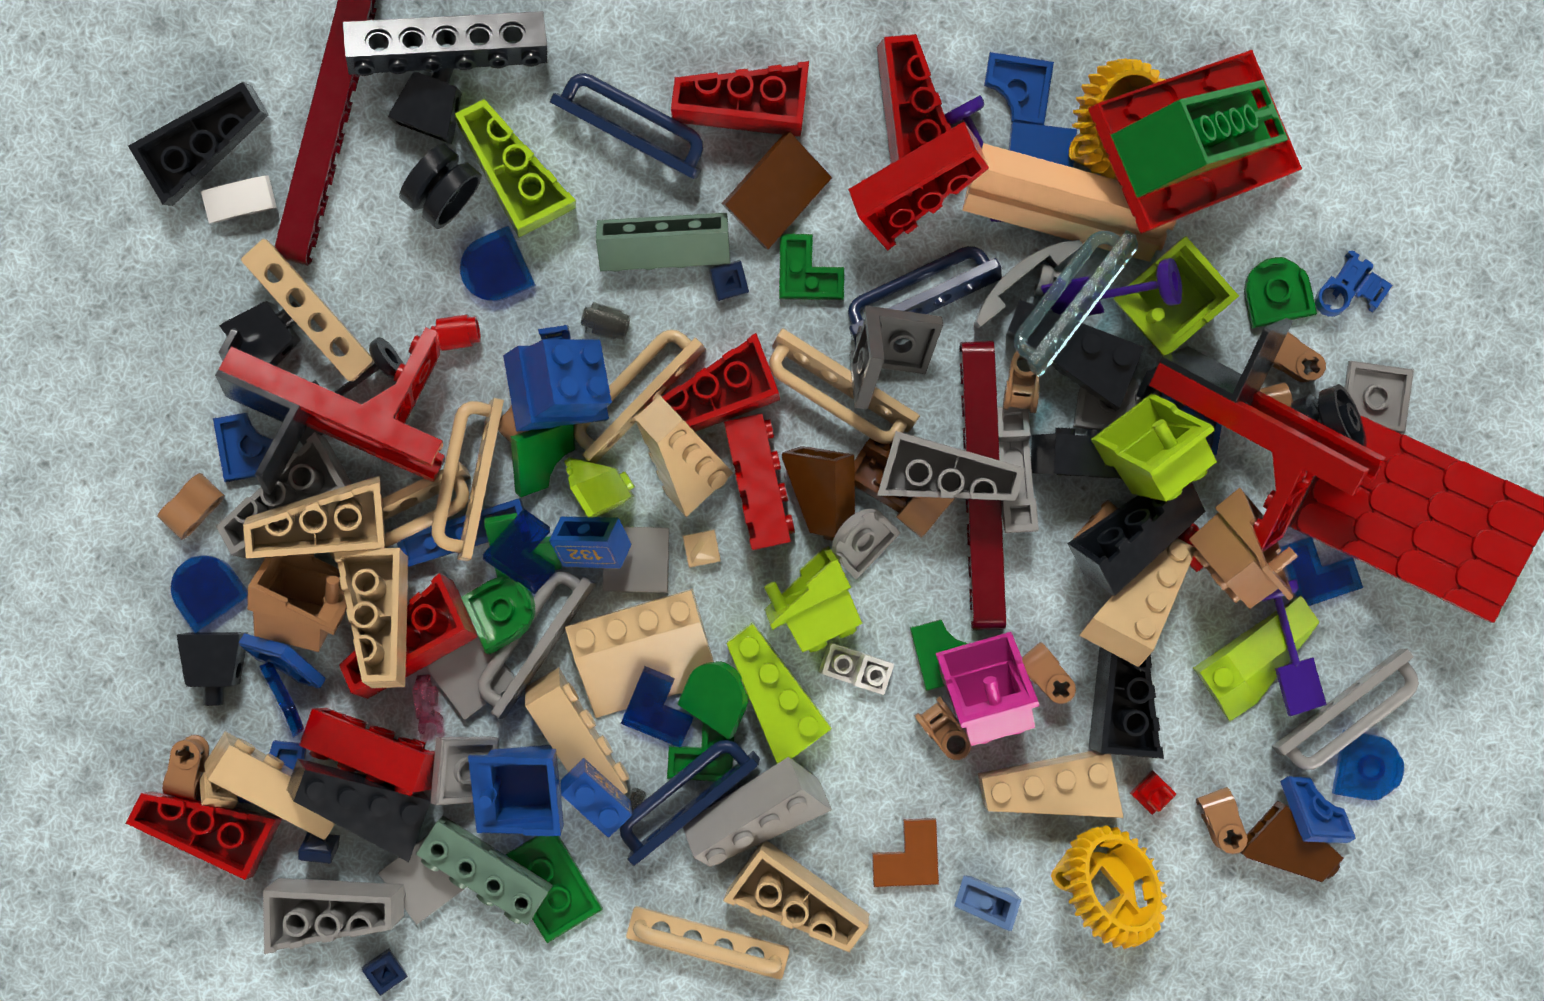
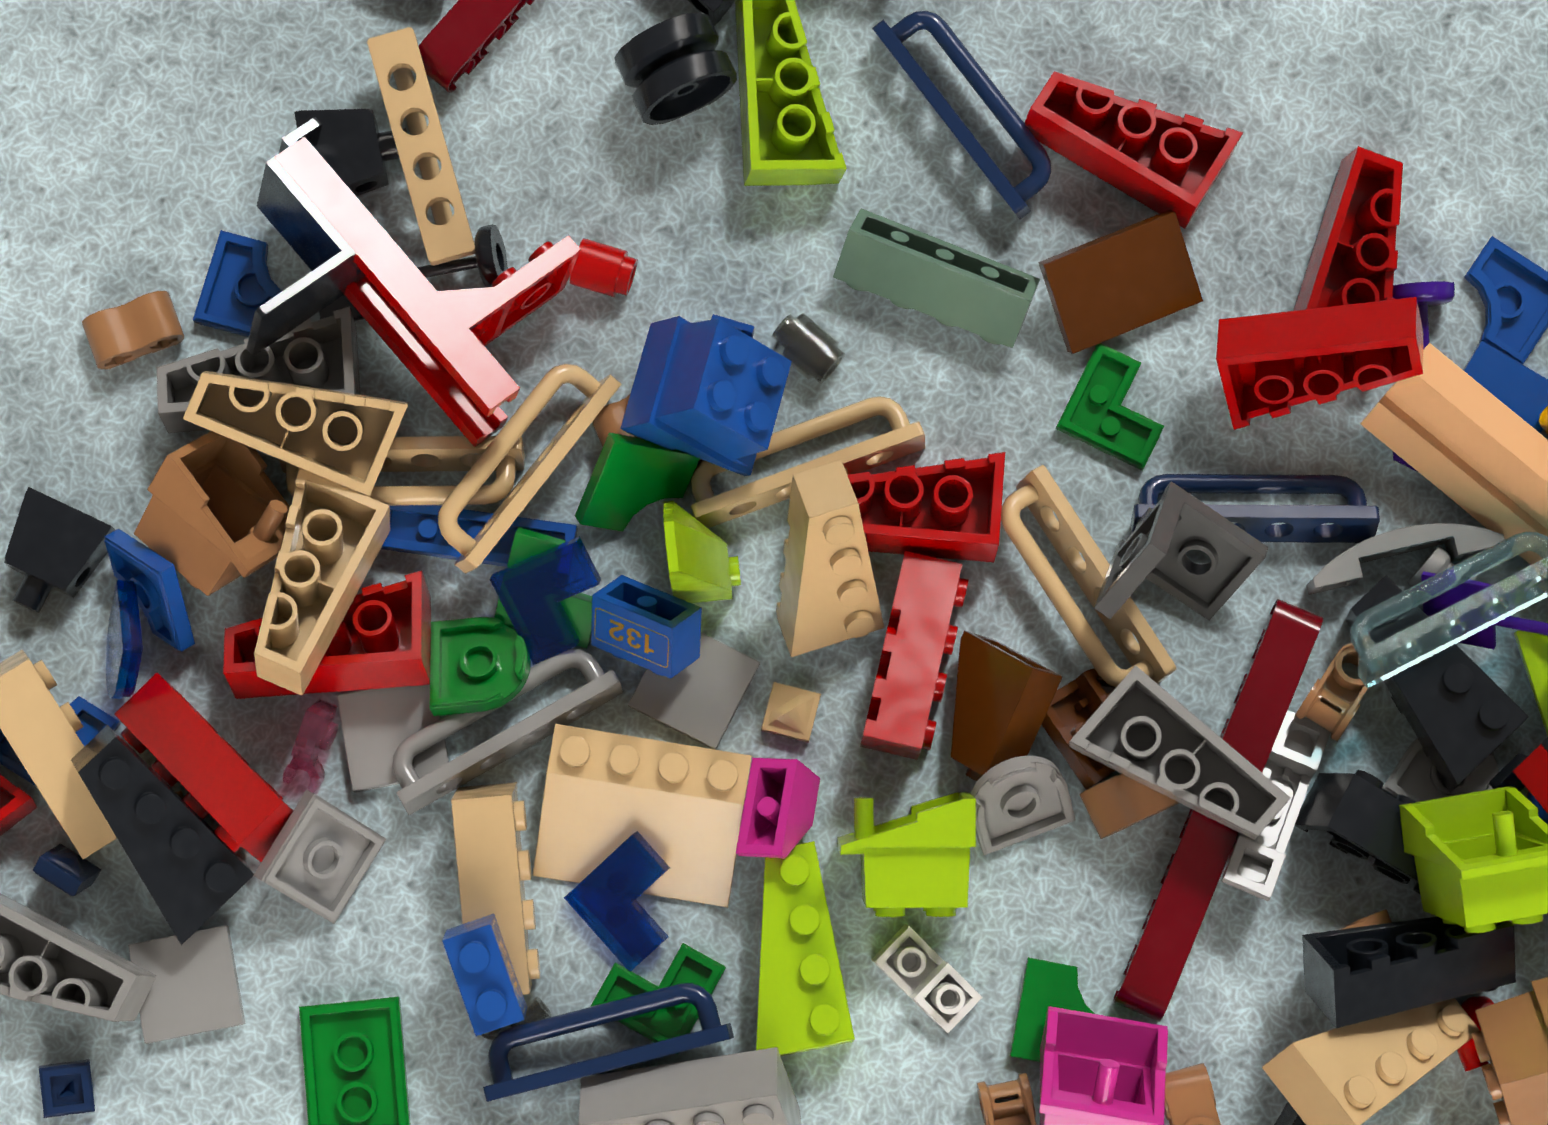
camera: 25 degrees right, 10 degrees down
clear blue tile [171,555,248,633] -> none
sand green brick [416,815,553,925] -> none
clear blue tile [460,225,536,302] -> none
blue piece [468,745,564,836] -> none
green tile [677,661,748,739] -> none
dark blue tile [709,260,749,301] -> none
none -> dark pink slope [736,758,820,858]

